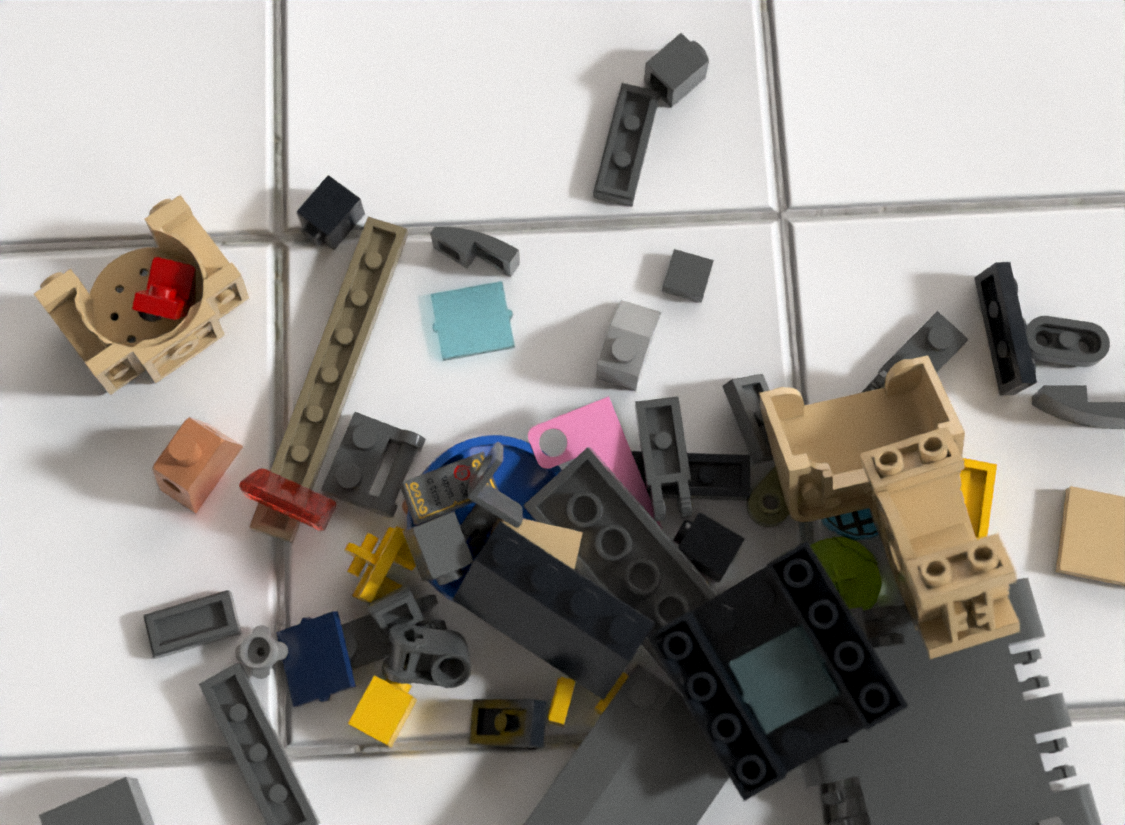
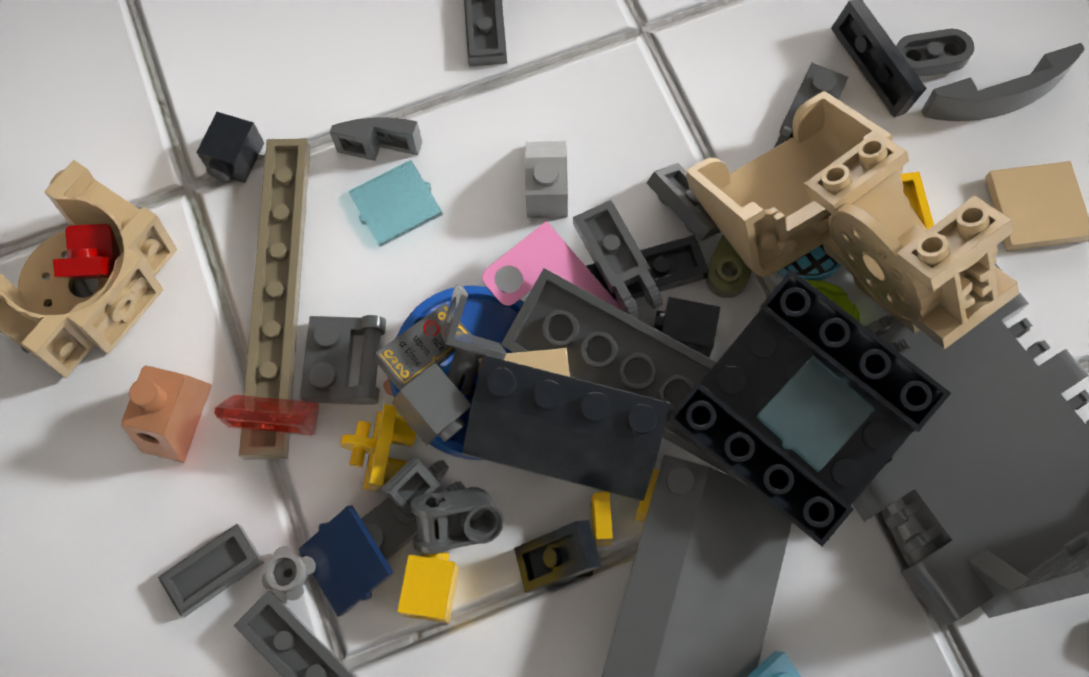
camera: 15 degrees left, 5 degrees down
dark grey tile [662,249,714,303] -> none

